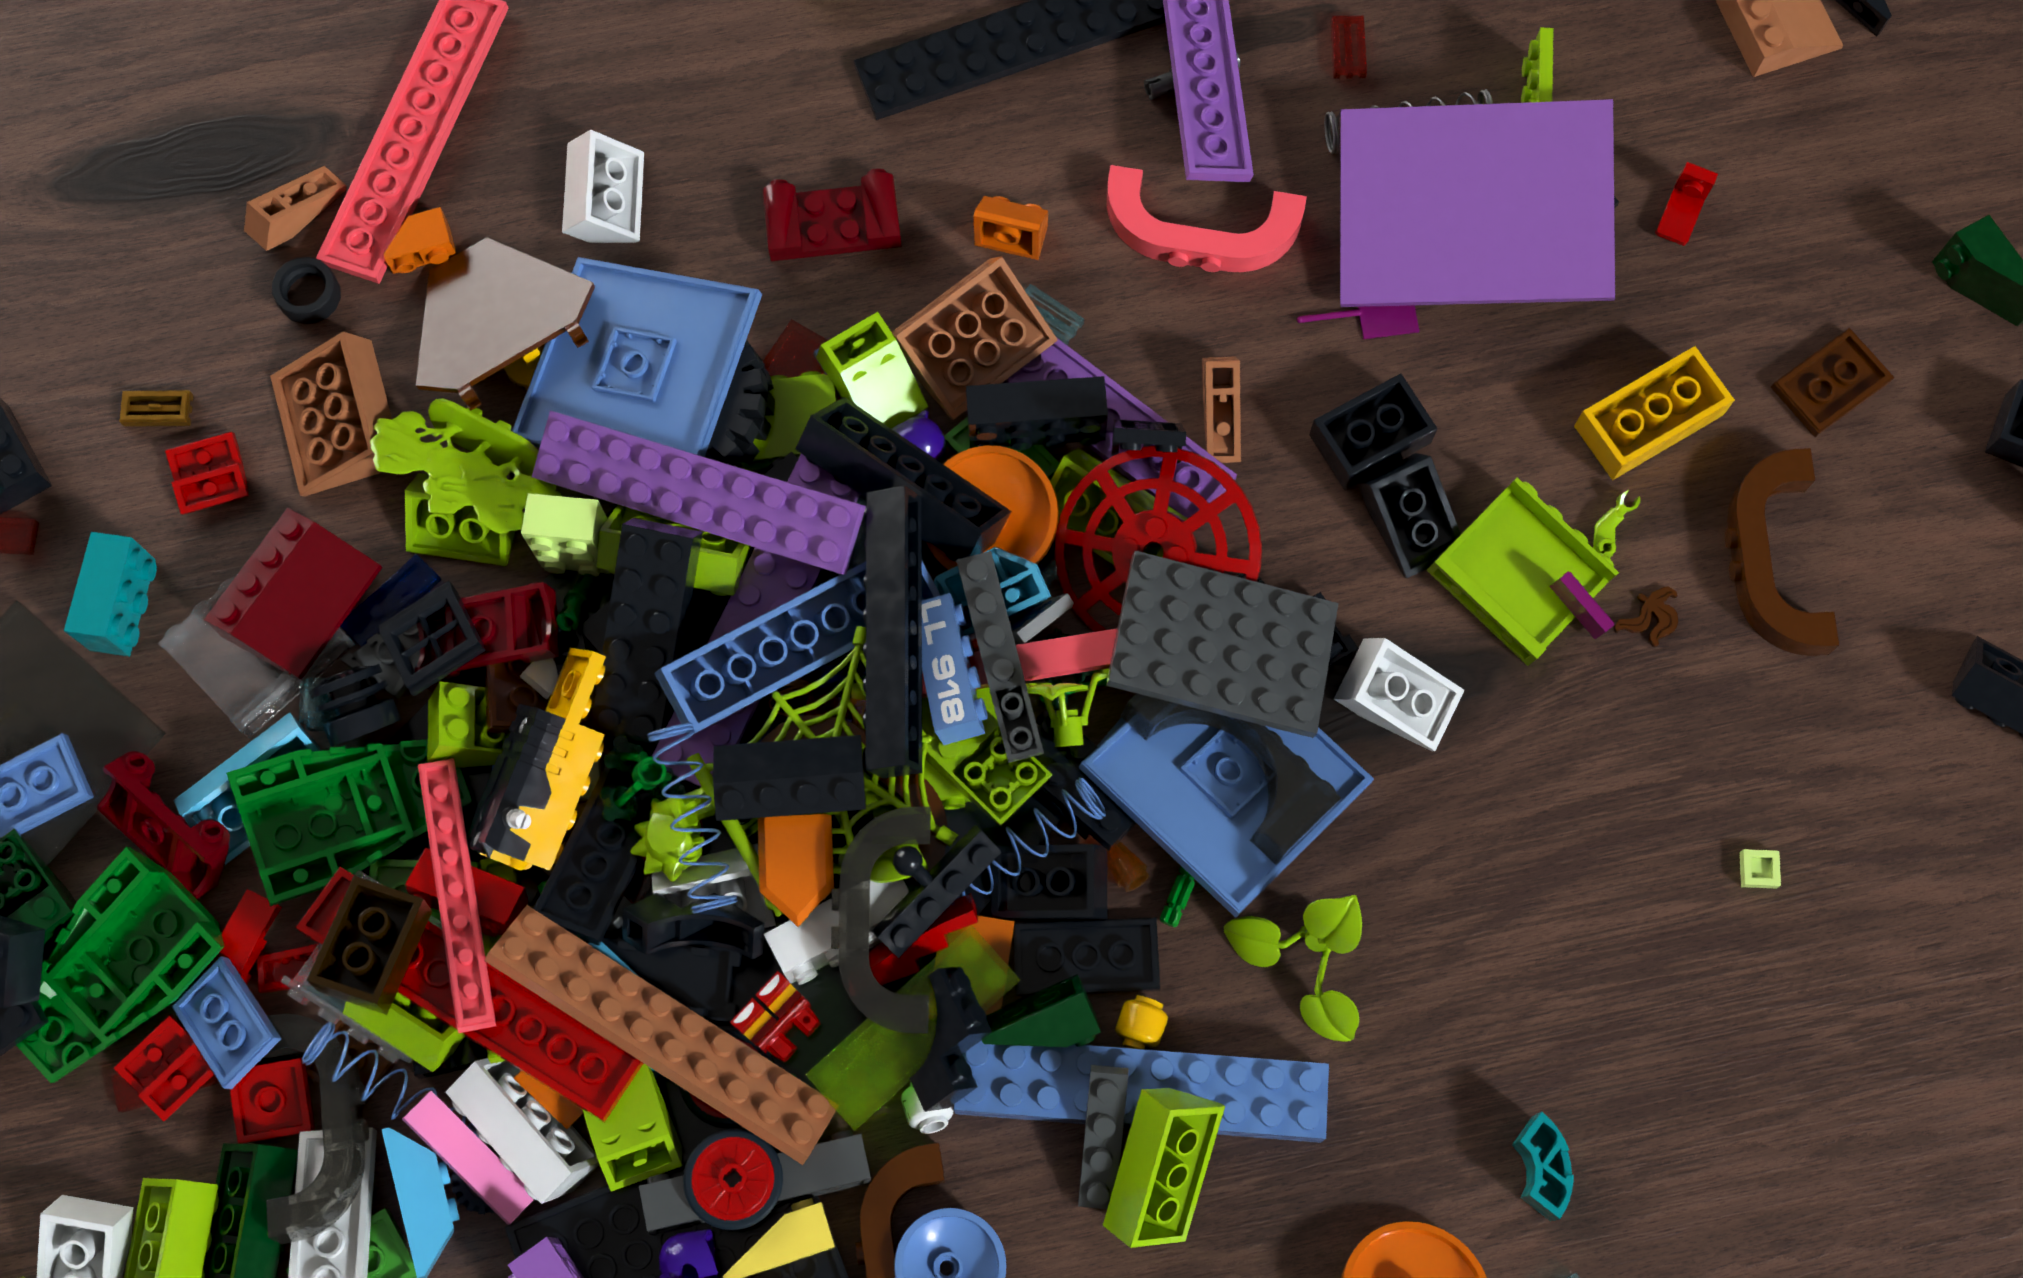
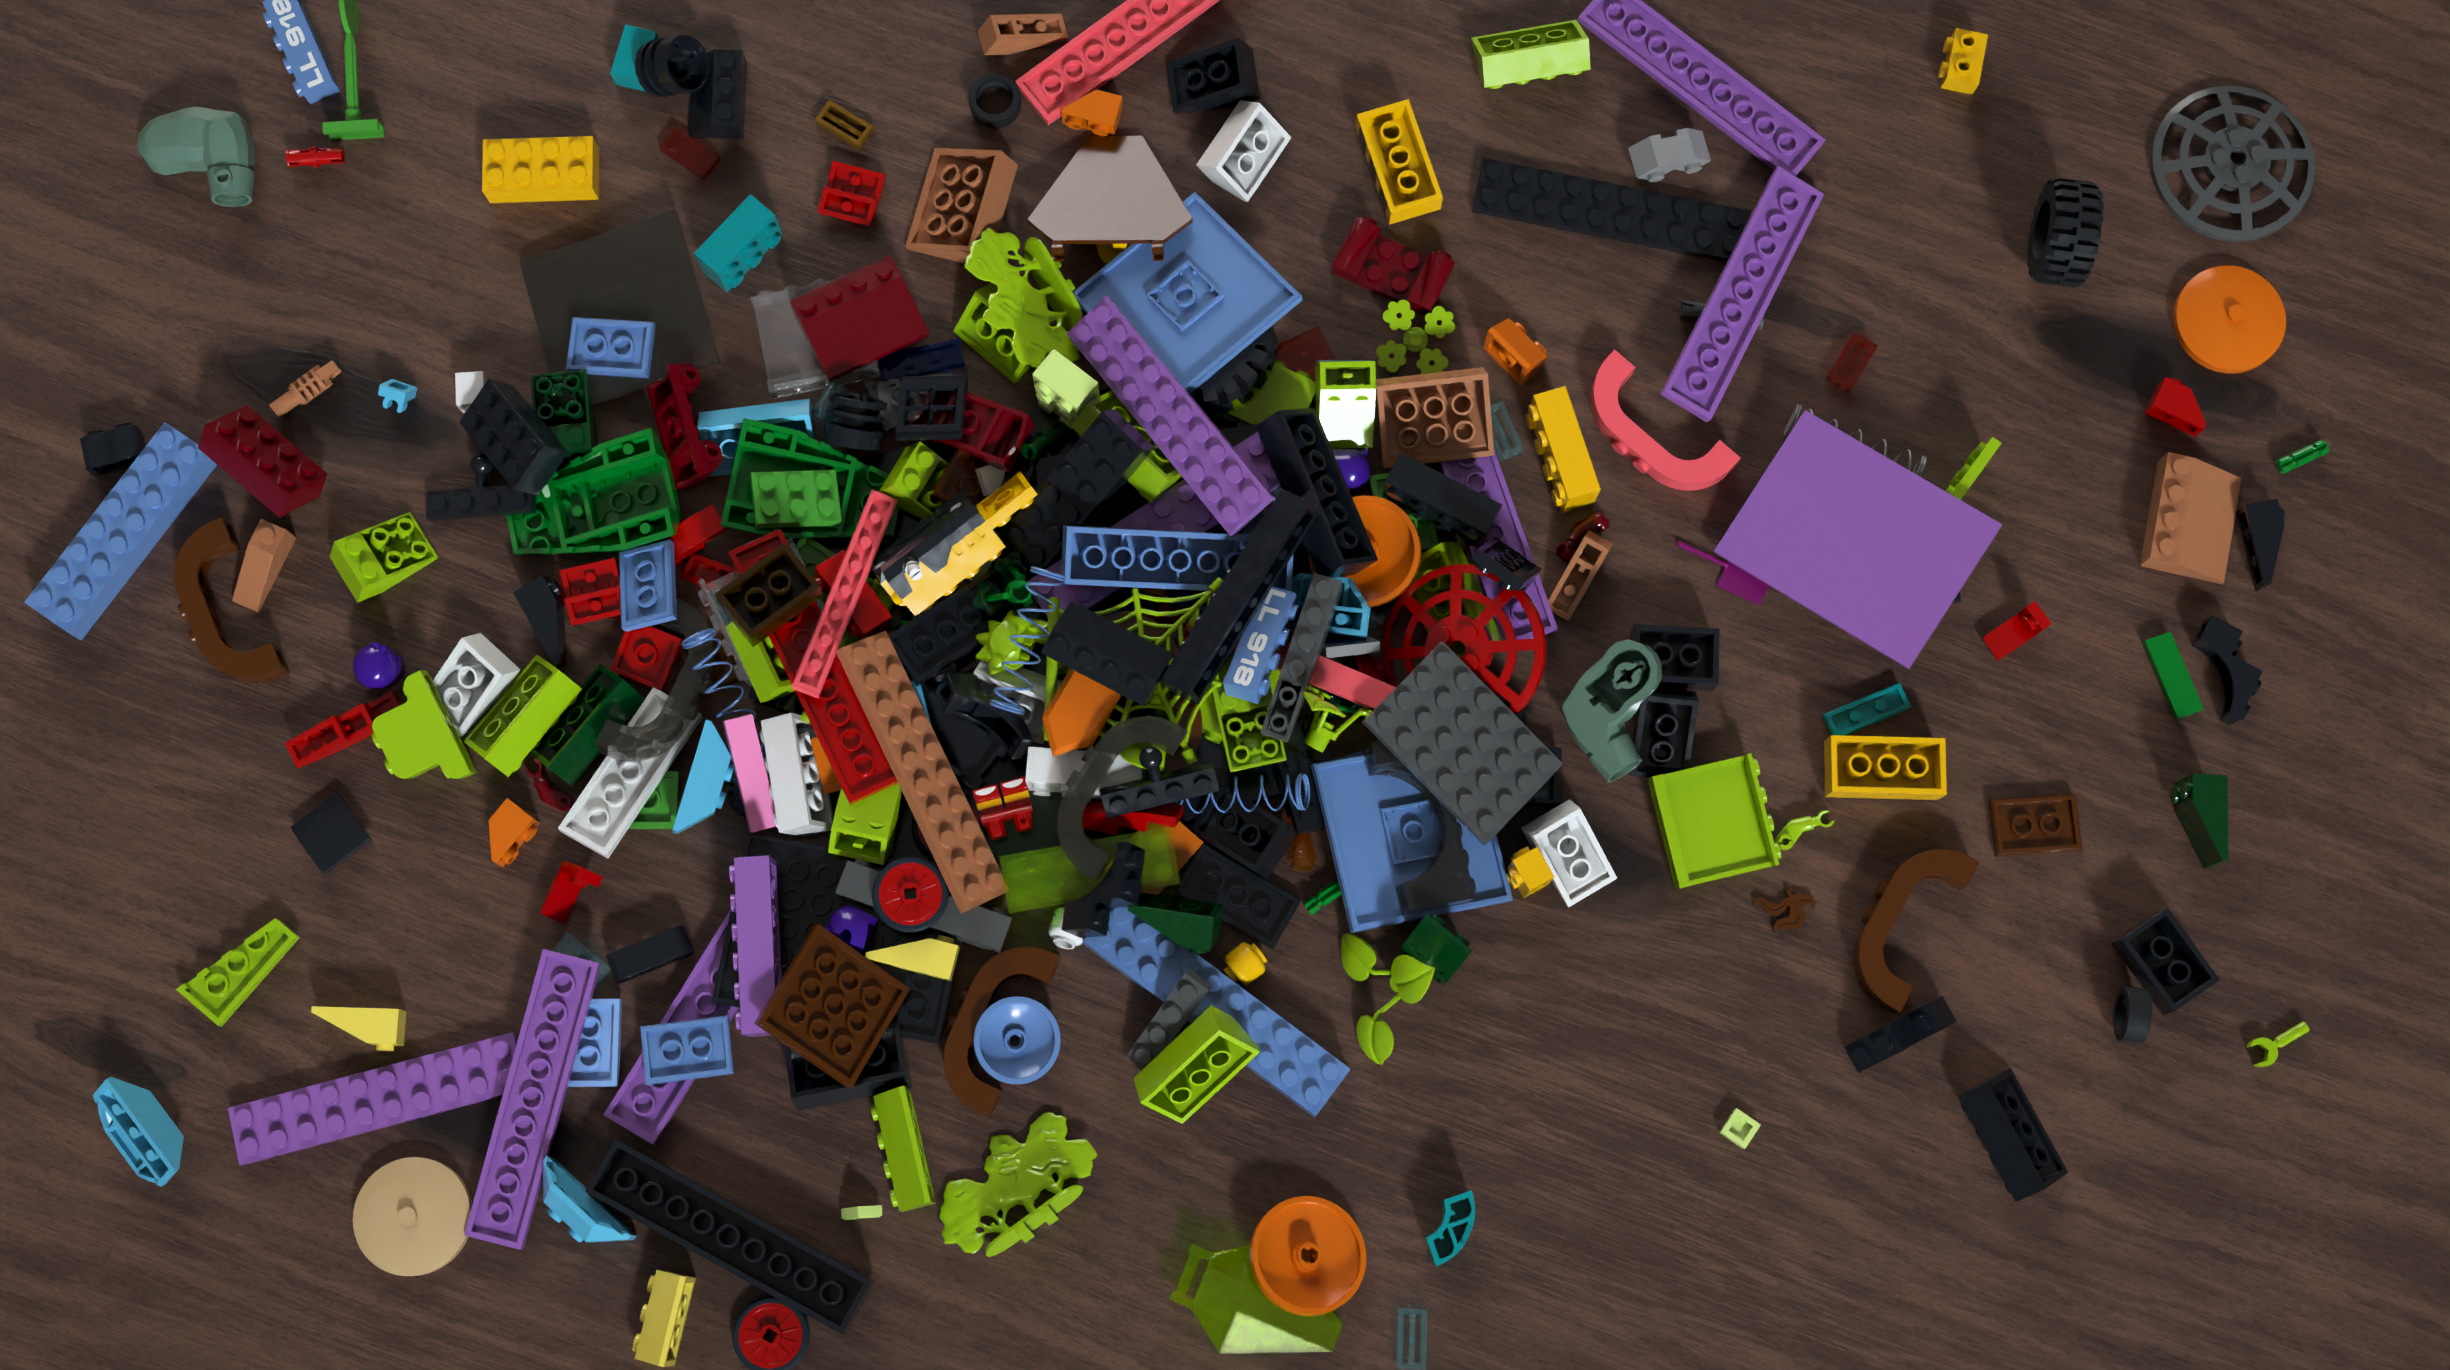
camera: 30 degrees right, 5 degrees up
magenta tile [1549,571,1614,639] -> none
none -> black slope [513,576,566,667]
none -> bright green plate [750,470,842,529]
none -> black slope [1167,38,1260,114]
none -> dark red dish [1354,654,1390,684]
none -> yellow brick [1355,99,1443,225]
none -> lime plant [1376,300,1455,374]
none -> dark green slope [1400,914,1472,987]
none -> yellow brick [1506,846,1555,898]
none -> yellow brick [1525,386,1601,514]
none -> dark red arm [1556,512,1610,563]
none -> sand green piece [1561,639,1662,783]
none -> teal tile [1821,682,1911,736]
none -> black arch [1844,996,1956,1073]
none -> green tile [2142,631,2204,720]
none -> black arch [2191,615,2262,725]

